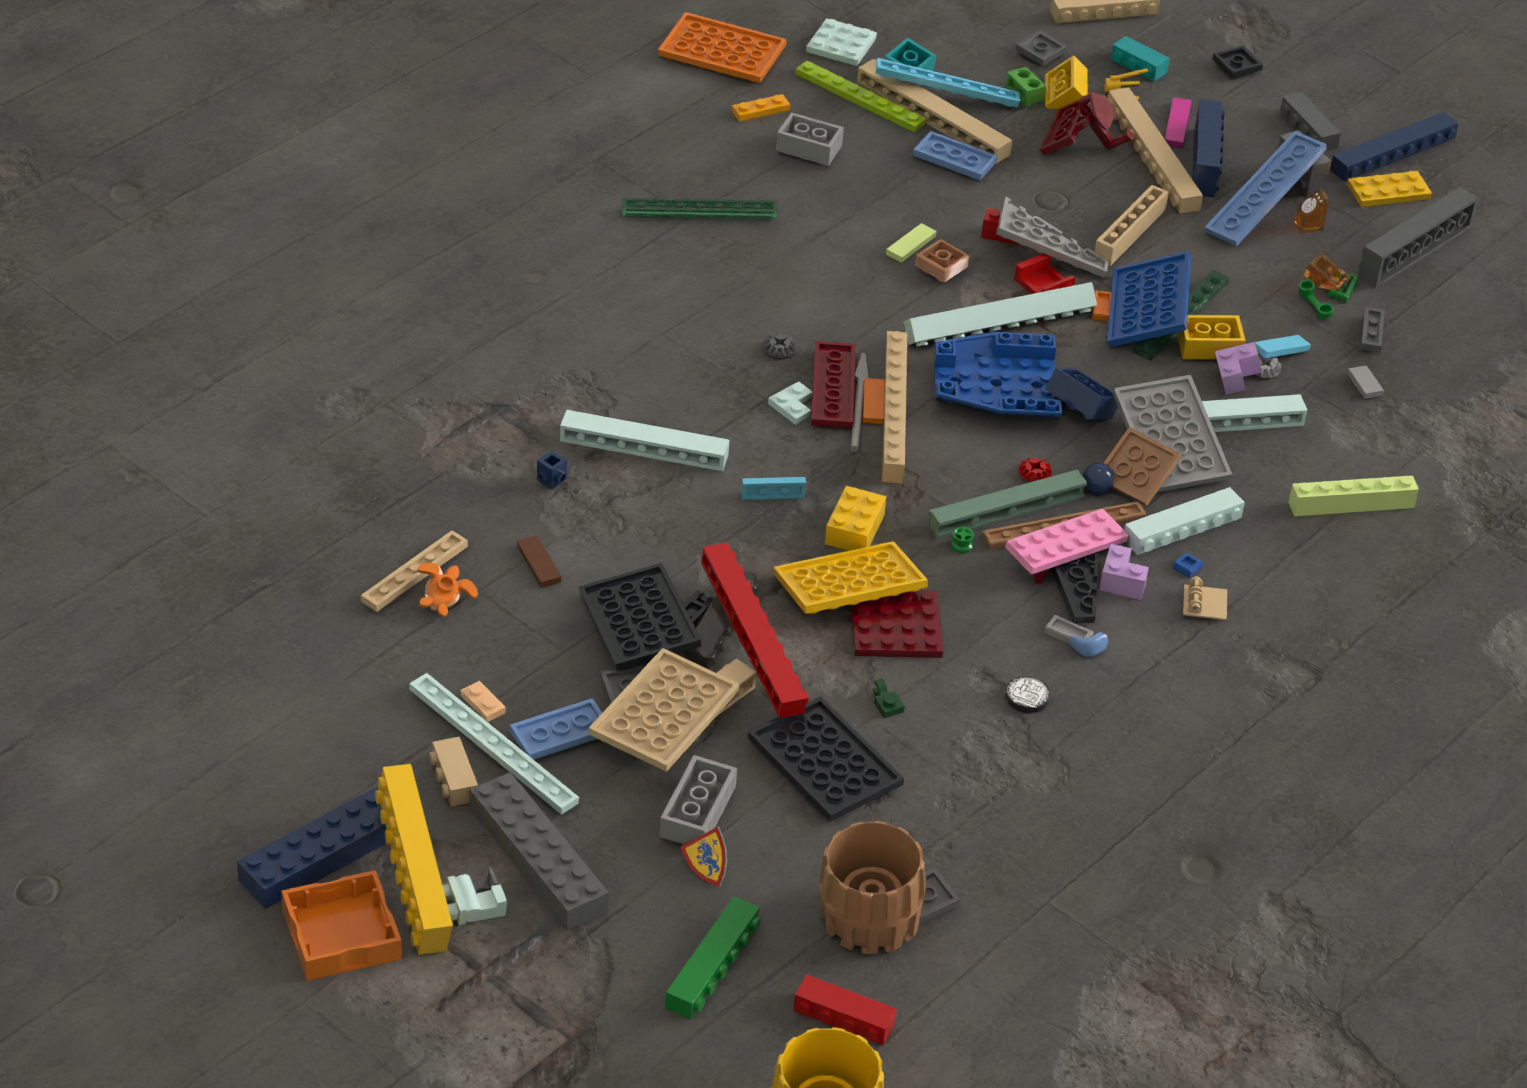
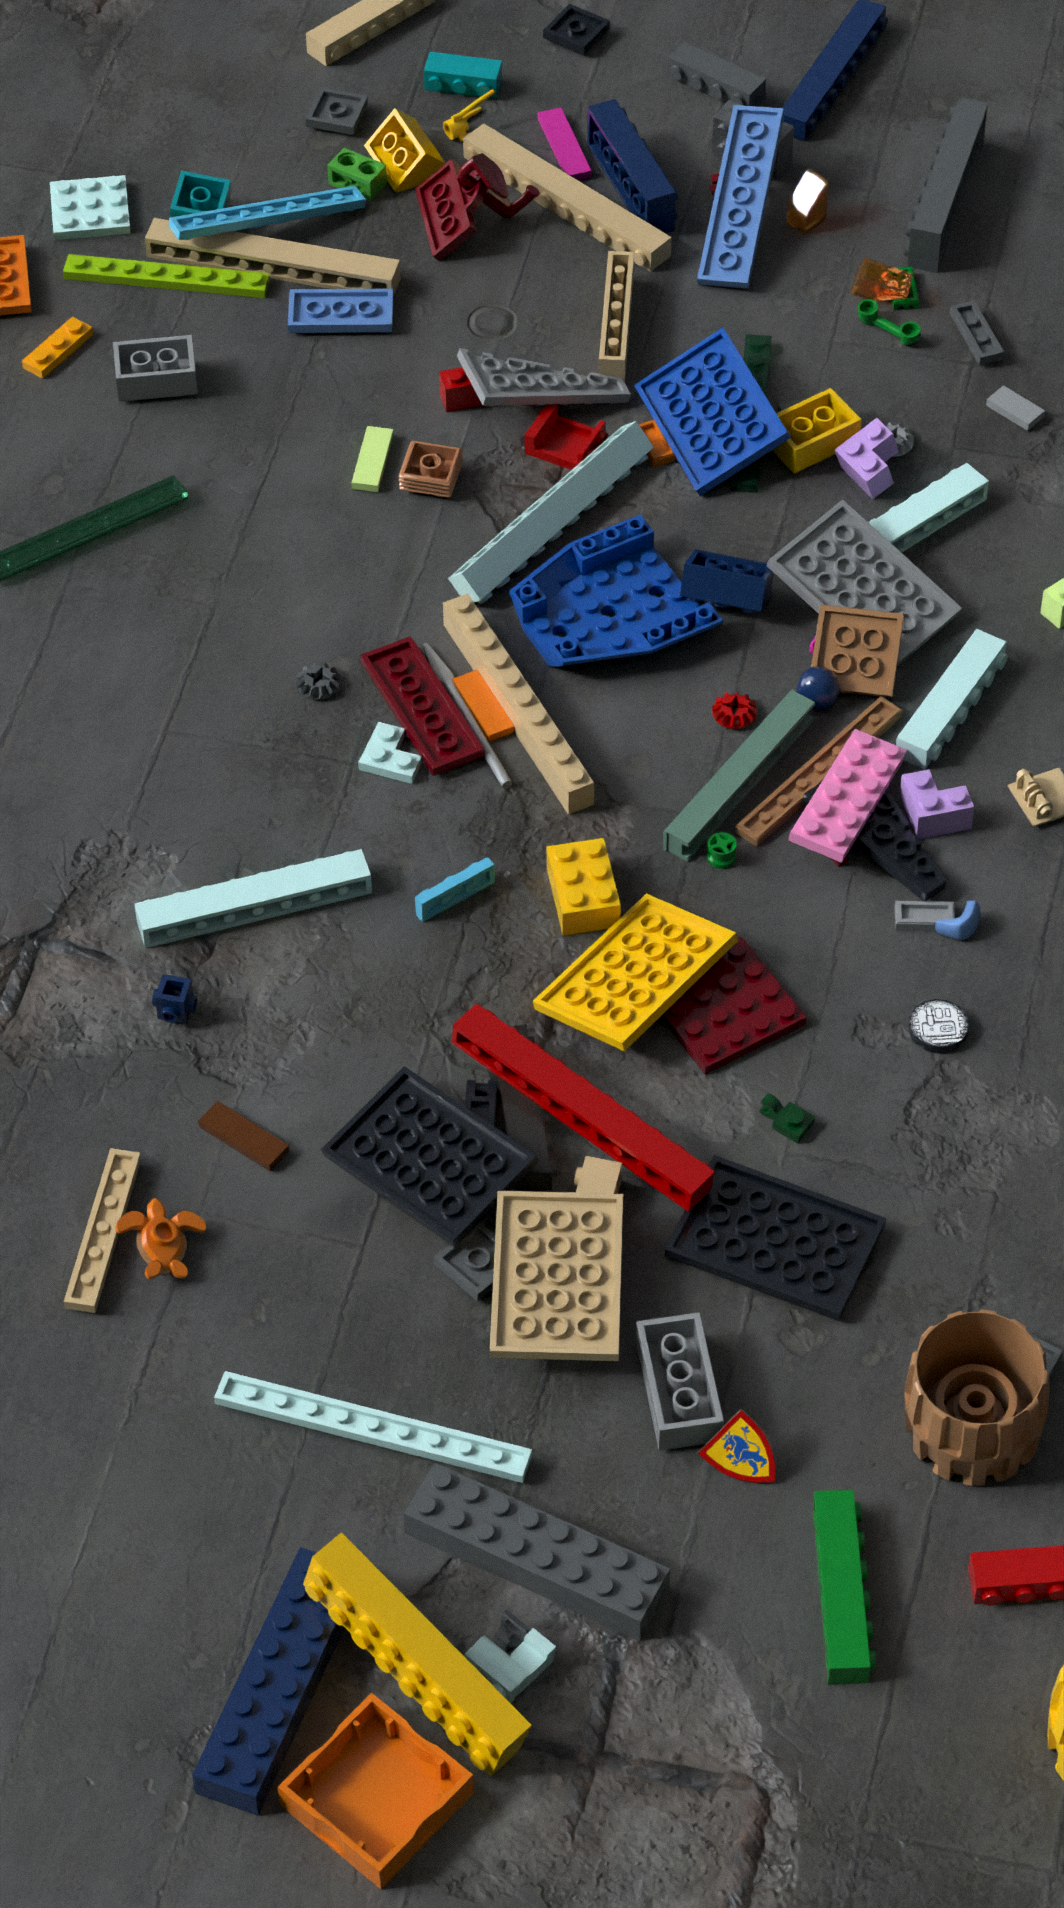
camera: 25 degrees left, 10 degrees up
tan brick [429,737,478,806] -> none
light nougat plate [461,681,506,722] -> none
medium blue plate [510,698,602,760] -> none
blue tile [1173,552,1203,578] -> none
medium azure tile [1255,335,1311,358] -> none
yellow plate [1347,171,1432,207] -> none

